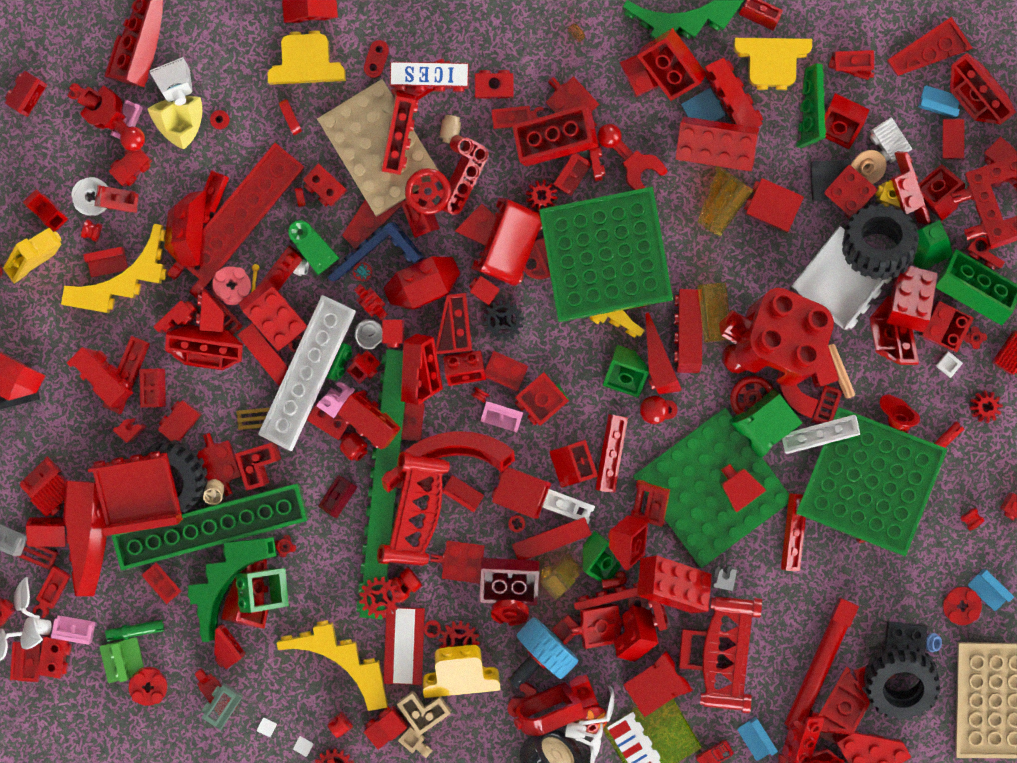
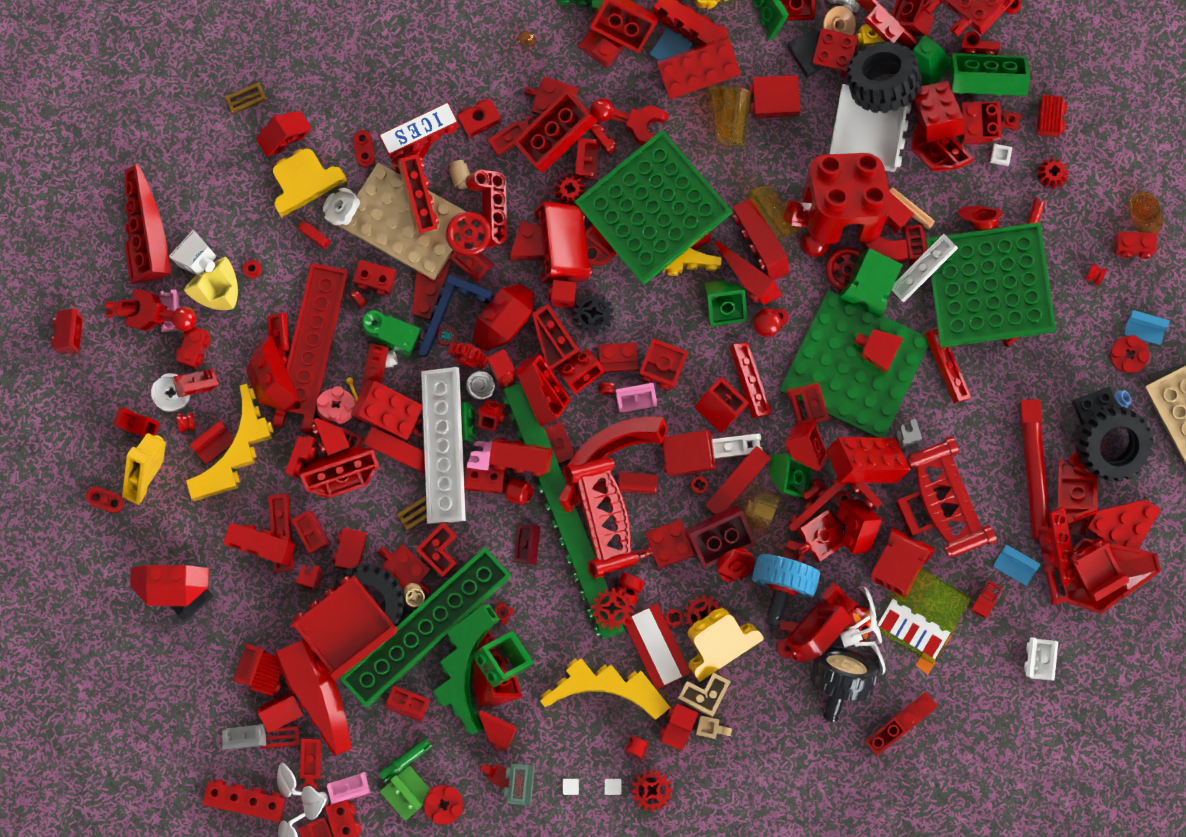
camera: 25 degrees left, 10 degrees down
none -> white plate [323,188,360,225]

